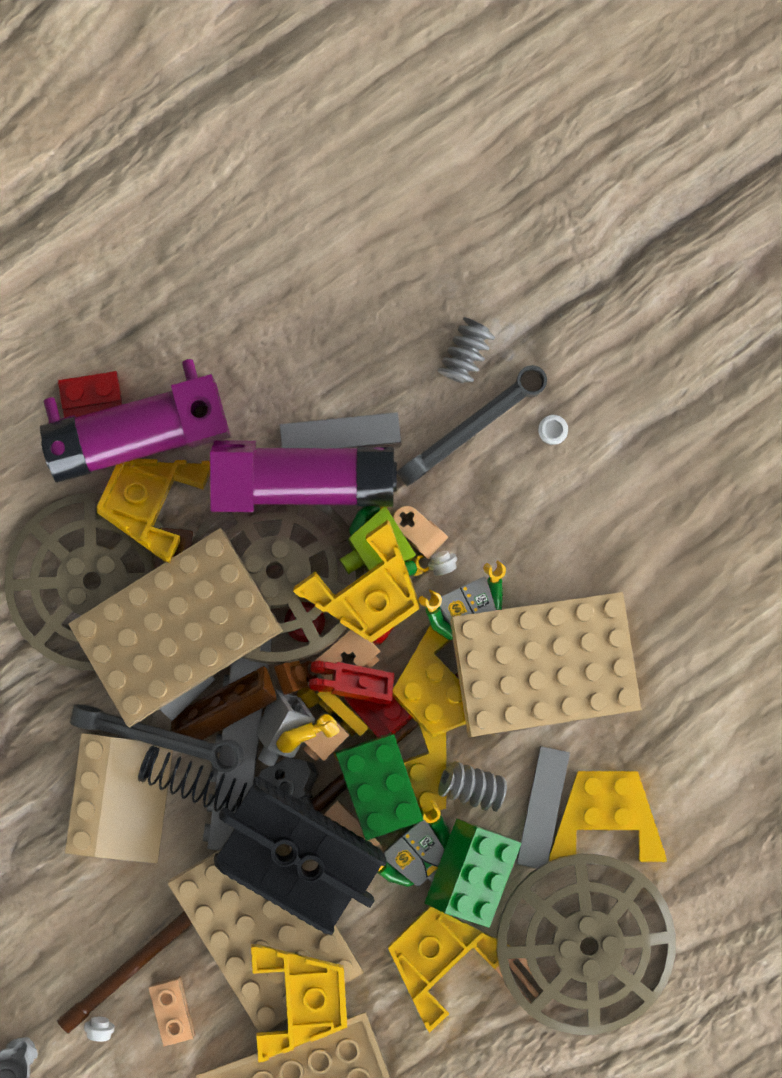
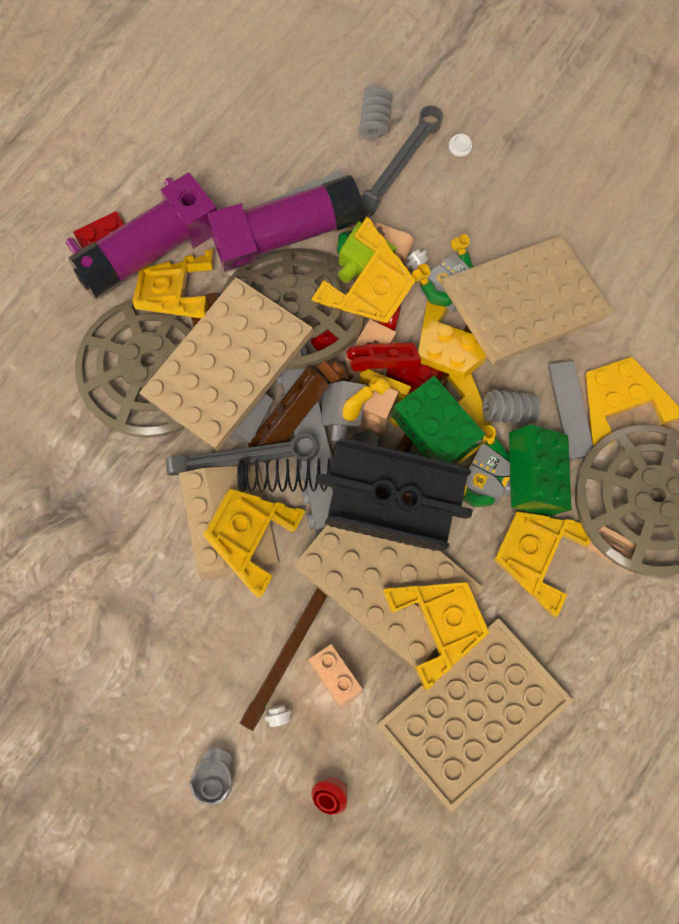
camera: 25 degrees left, 15 degrees down
none -> yellow wing [202,489,306,598]

